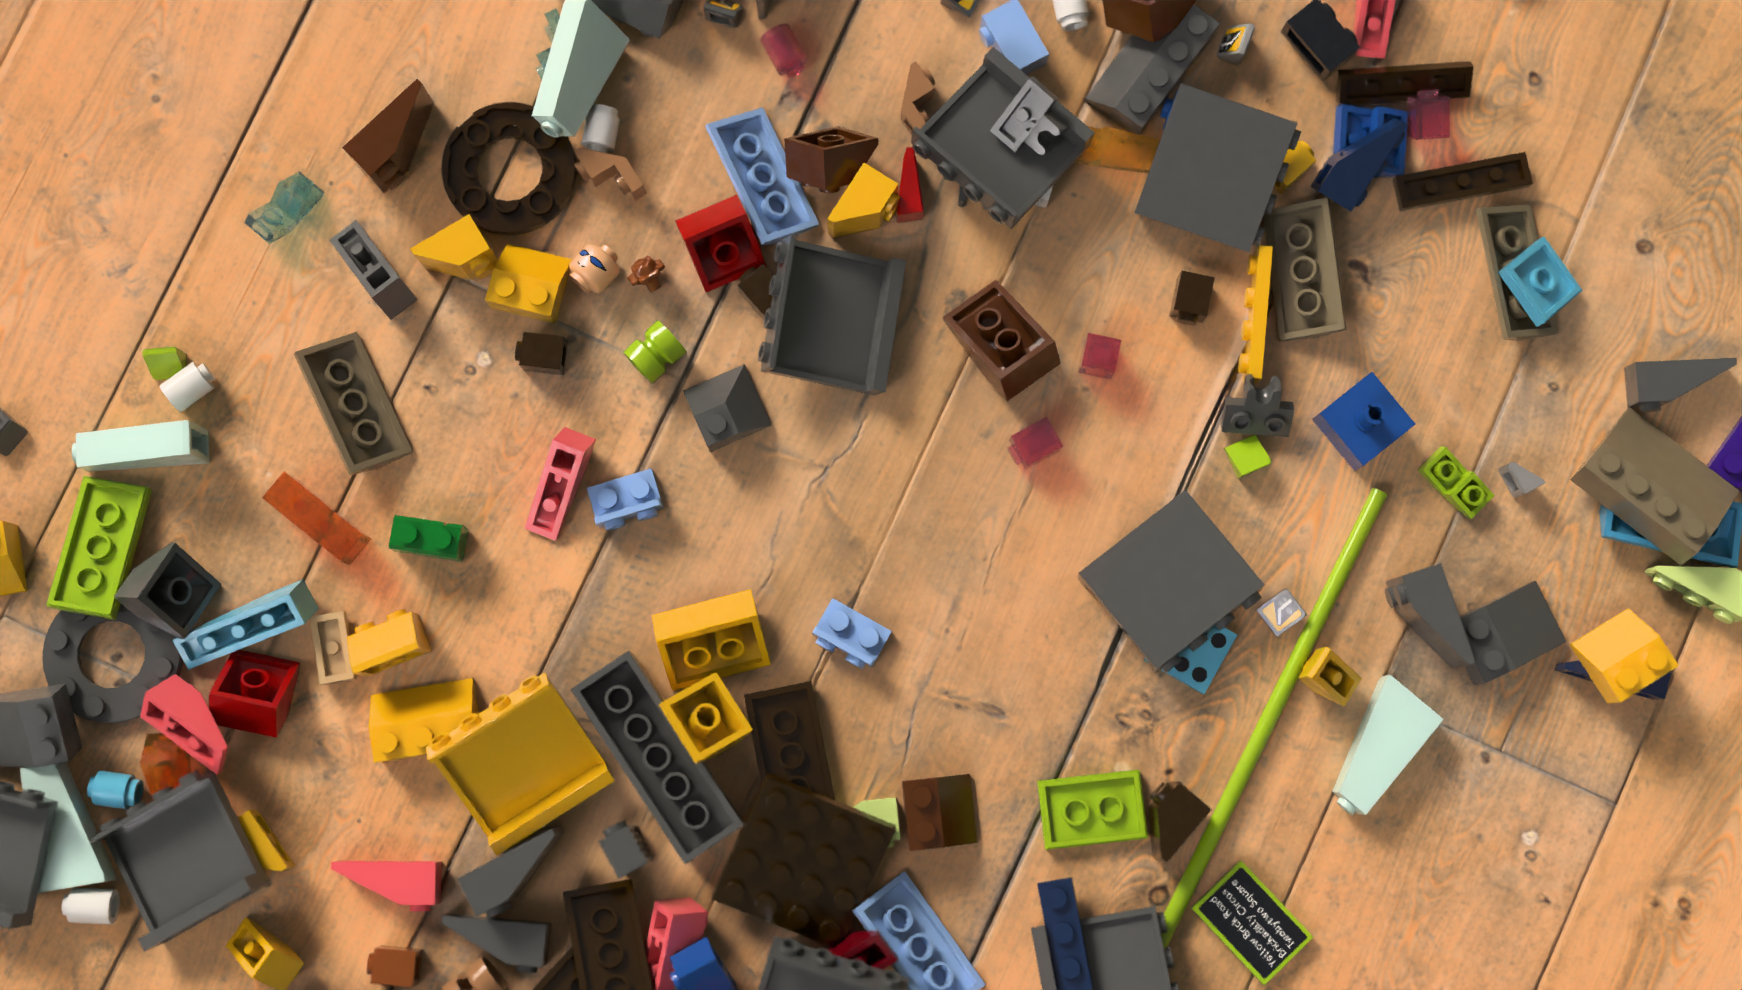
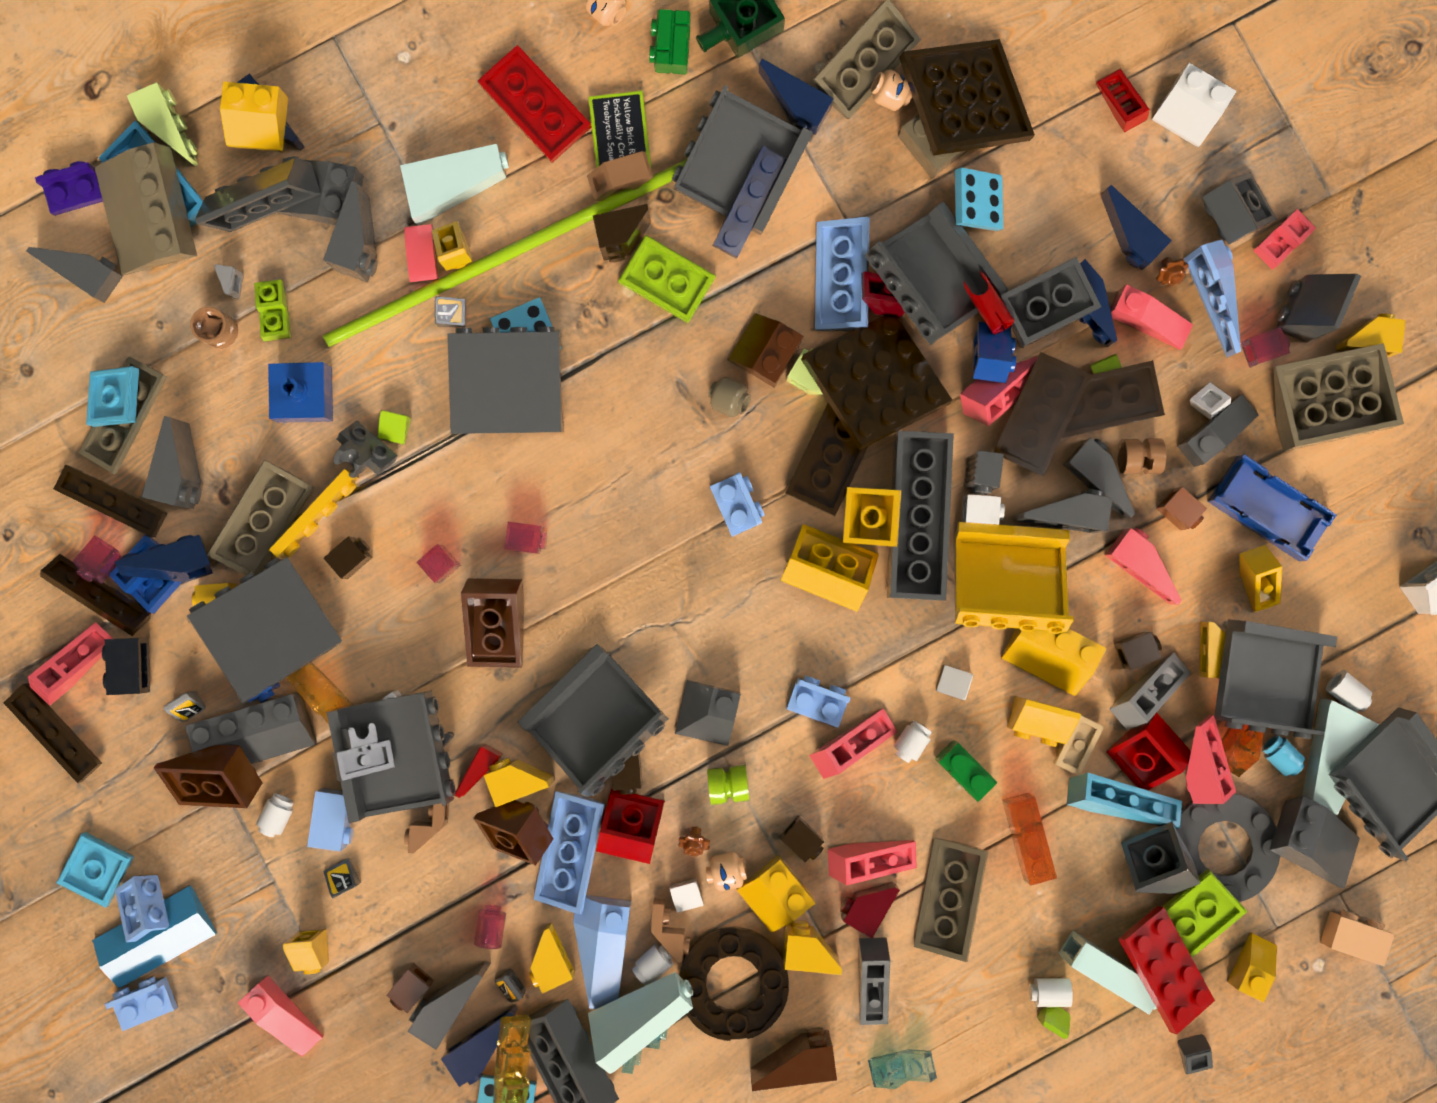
camera: 140 degrees left, 5 degrees up
none -> dark grey slope [142,416,202,509]
none -> medium nougat wheel [190,306,238,349]
none -> dark grey slope [195,156,320,232]
none -> coral slope [404,224,439,282]
none -> red plate [477,45,592,163]
none -> yellow slope [529,923,575,994]
none -> light blue wedge [573,895,632,1009]
none -> medium nougat slope [587,151,654,201]
none -> white slope [669,878,703,913]
none -> dark tan head [708,377,751,417]
none -> coral slope [828,840,917,886]
none -> dark red slope [840,882,900,938]
none -> white brick [893,720,932,763]
none -> white slope [936,665,973,700]
none -> white brick [962,495,1005,525]
none -> light grey slope [1110,652,1191,730]
none -> dark brown brick [1114,632,1162,670]
none -> red plate [1118,906,1215,1034]

